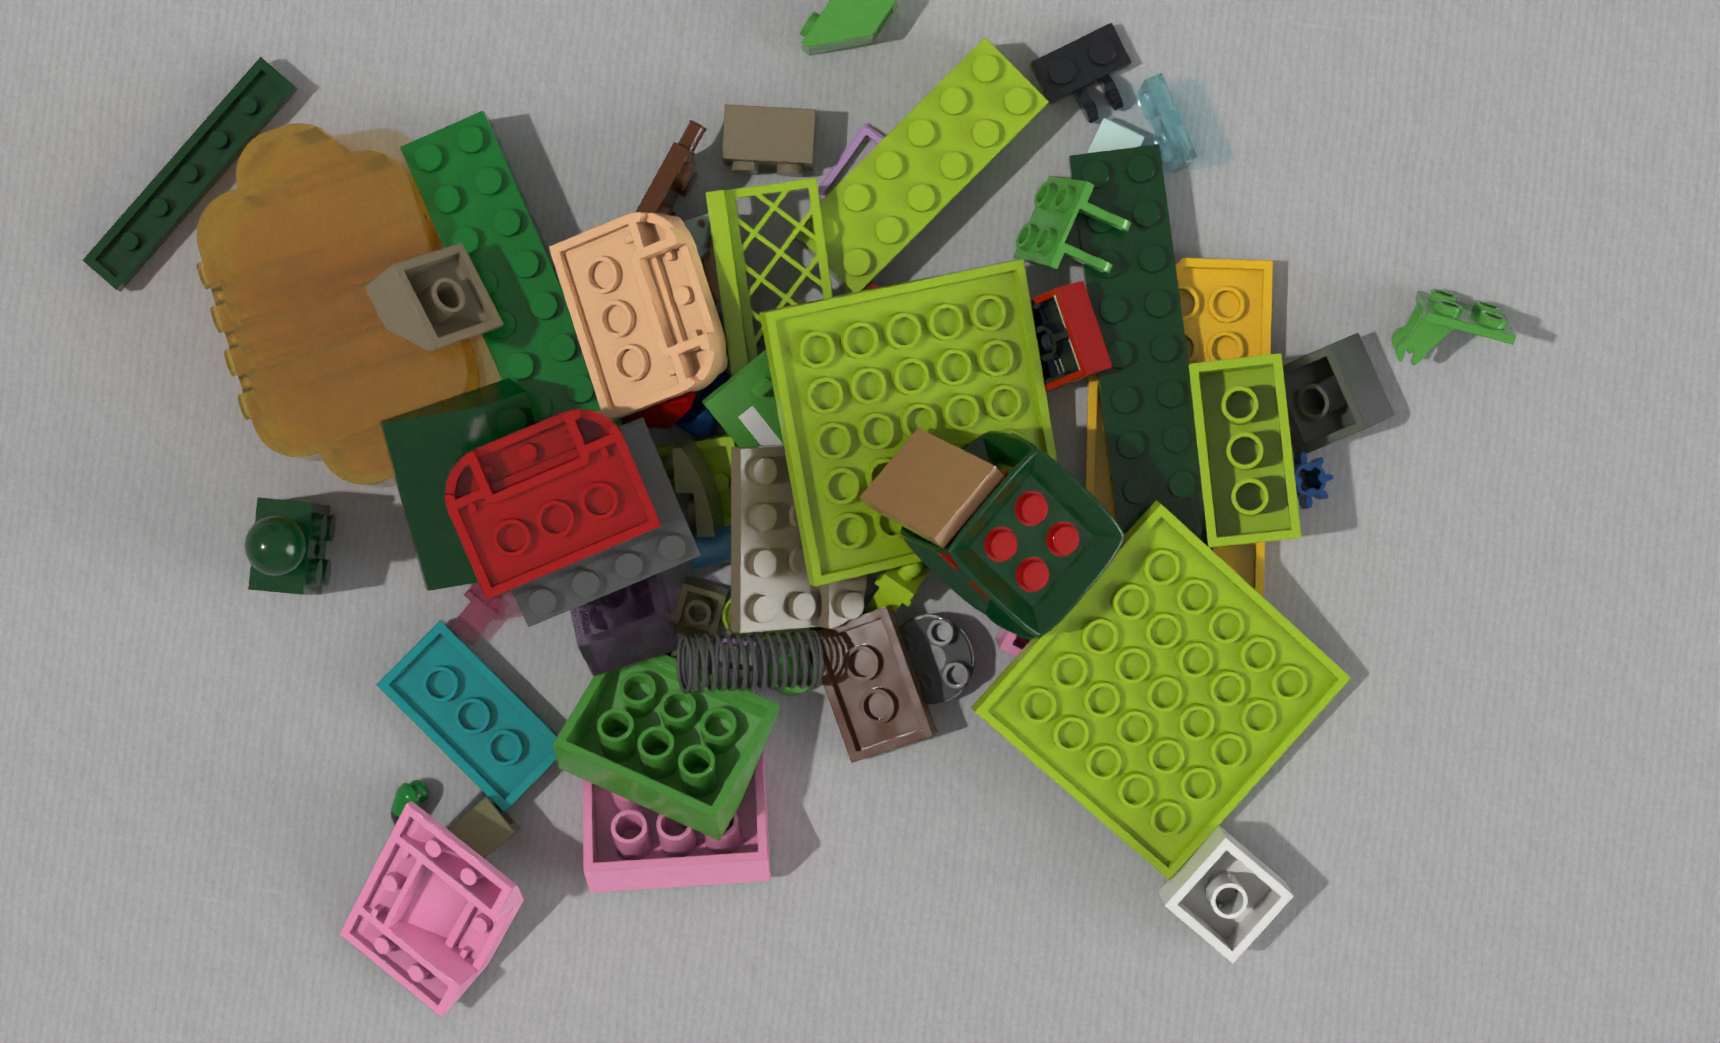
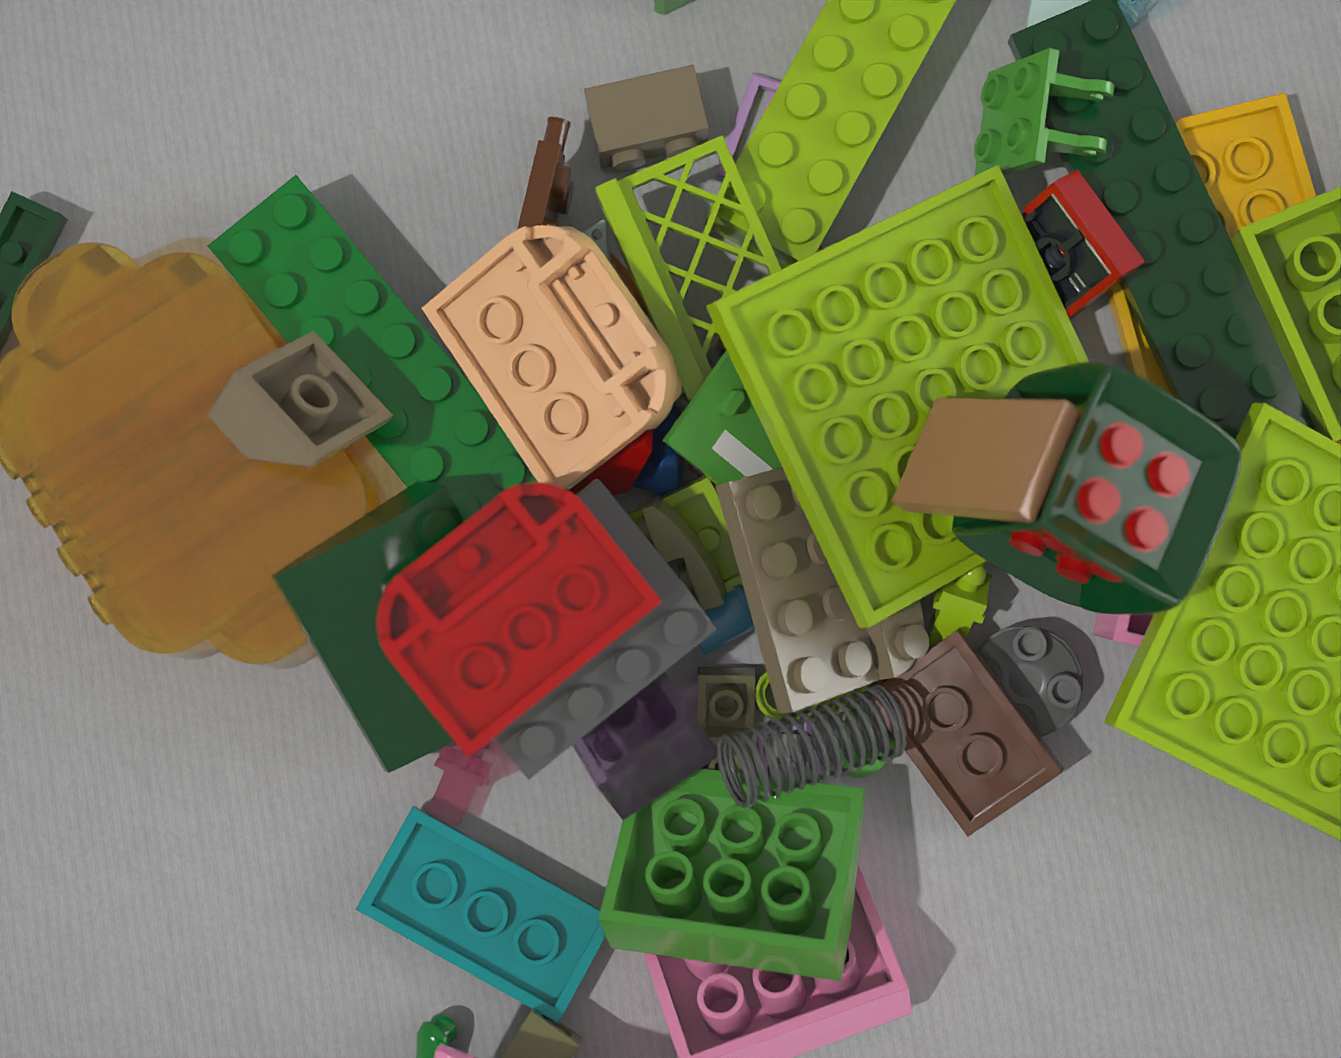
camera: 20 degrees left, 5 degrees down
dark green brick [245,497,336,595] -> none

